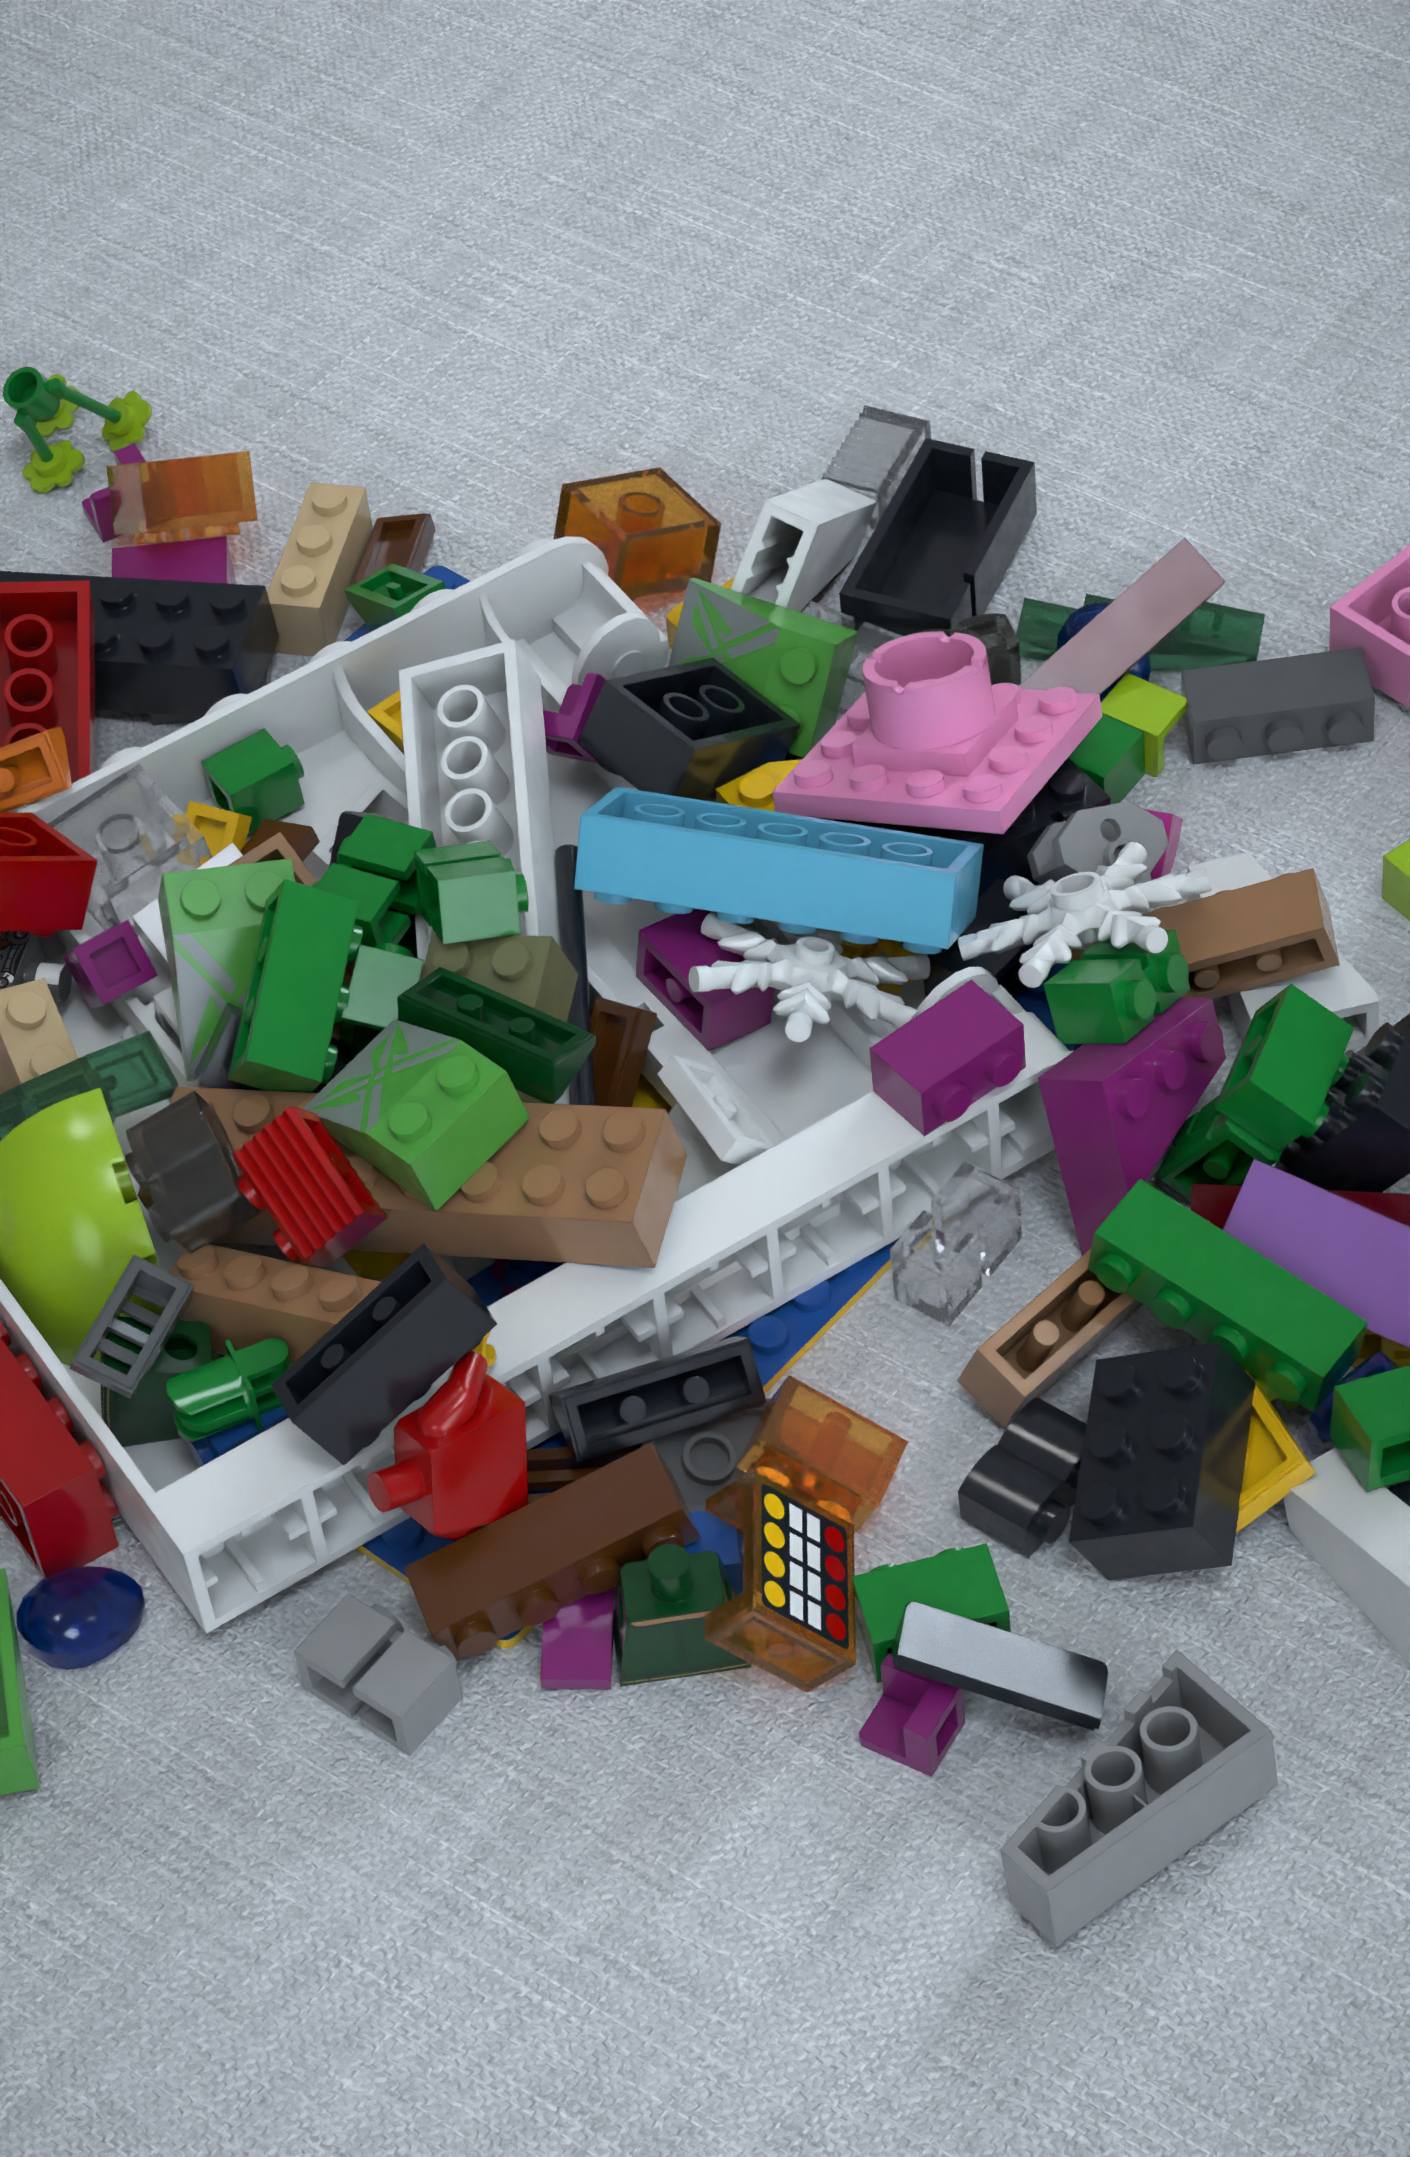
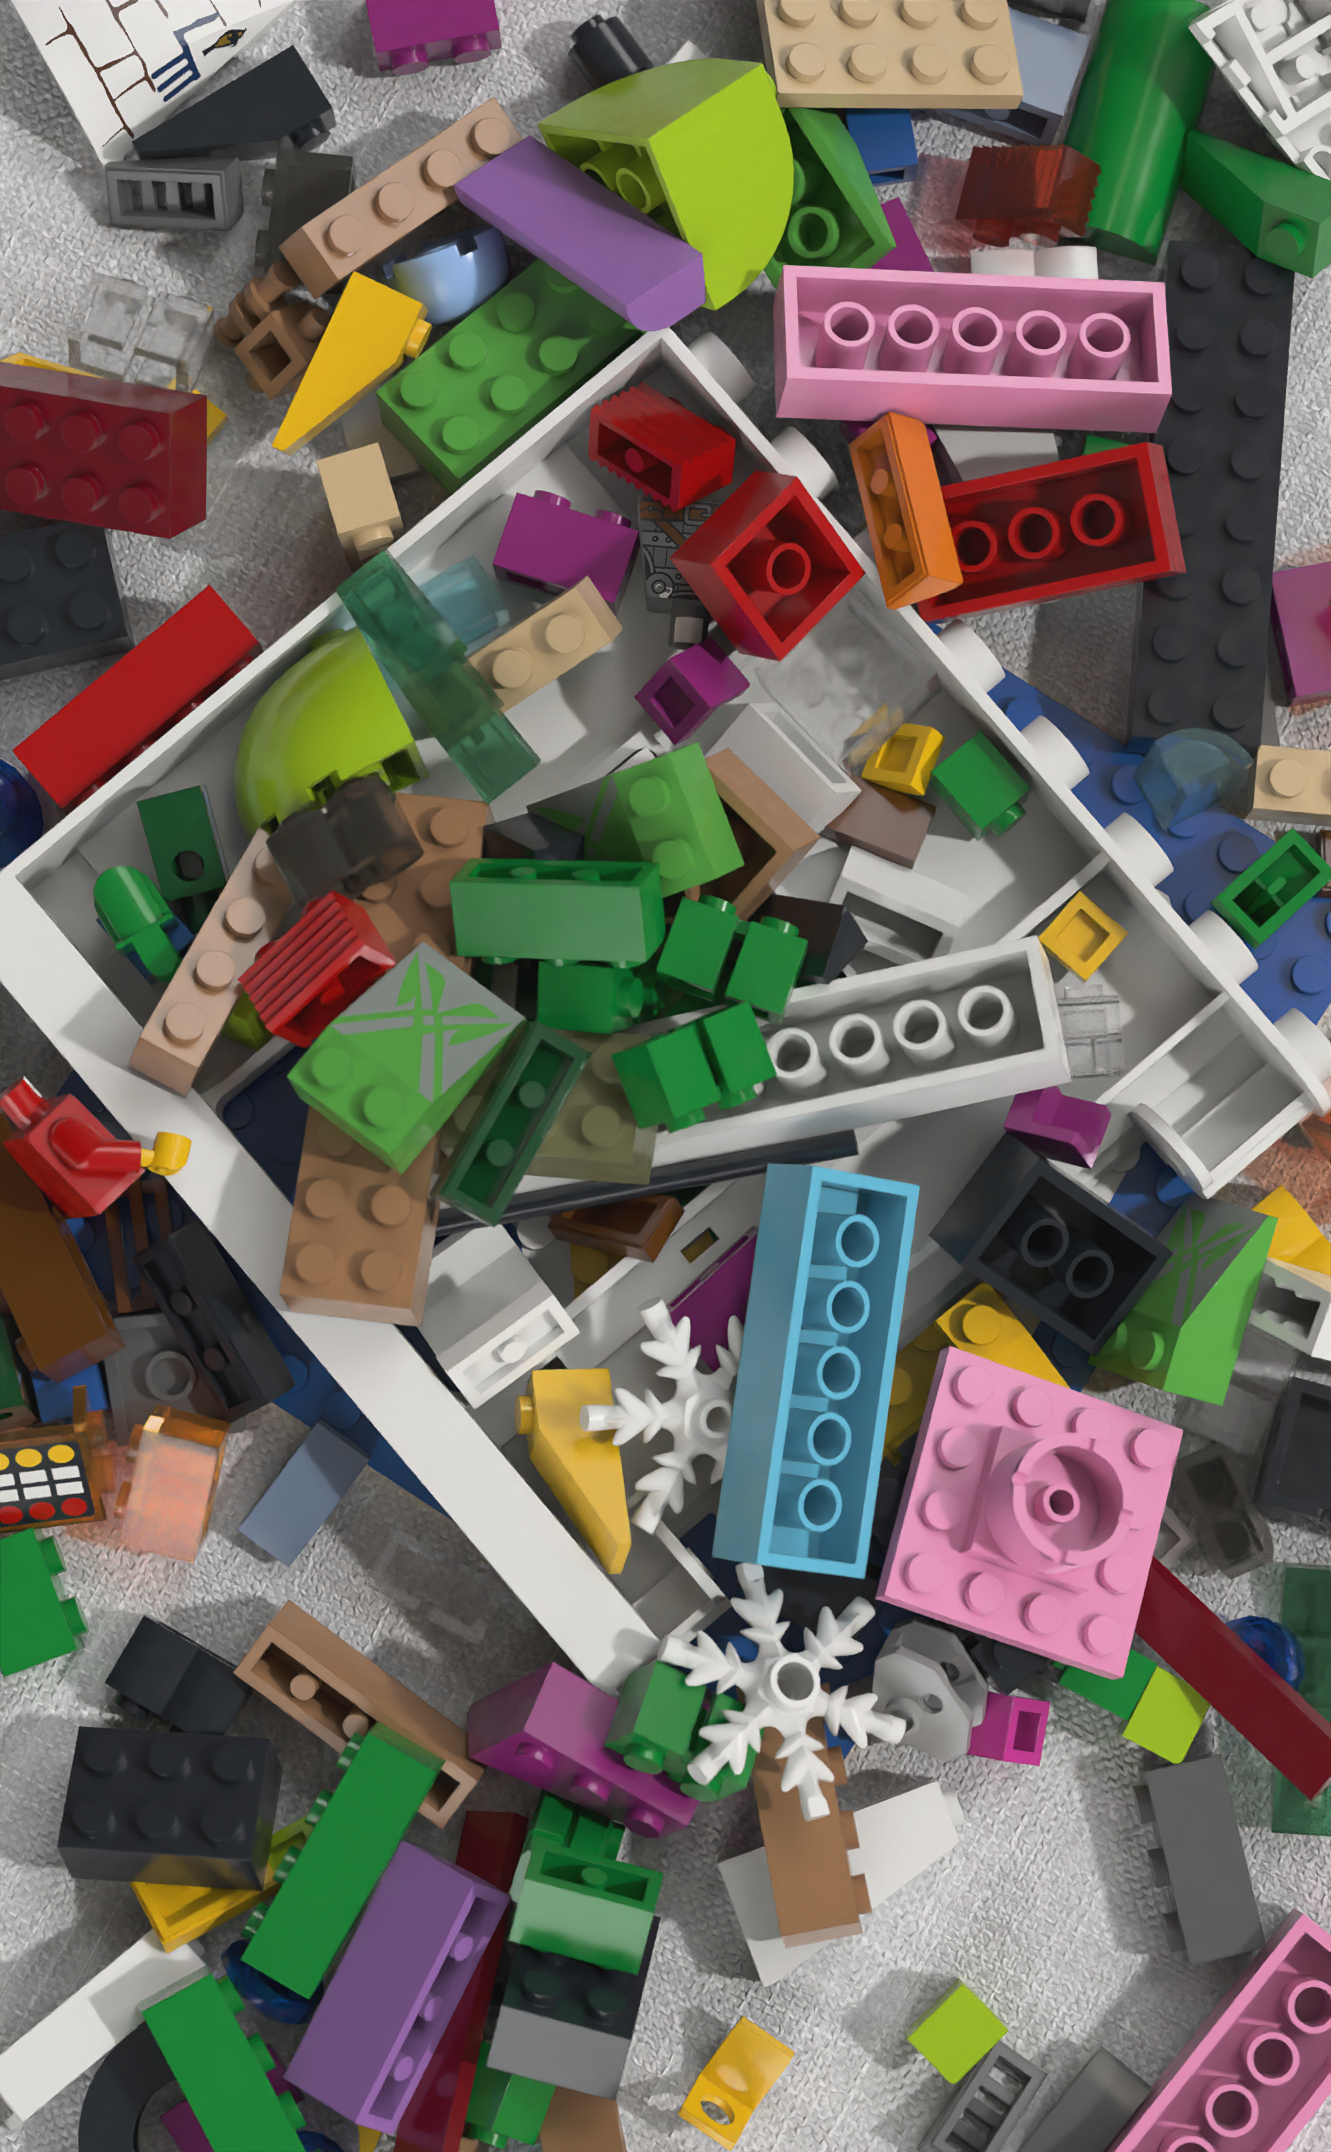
camera: 80 degrees right, 35 degrees up
dark grey slope [69,1255,194,1399] -> none
black brick [271,1243,497,1465] -> none
magenta brick [869,980,1026,1137] -> none
none -> sand blue slope [237,1418,371,1567]
none -> yellow slope [514,1368,632,1574]
none -> clear light blue brick [1133,728,1254,831]

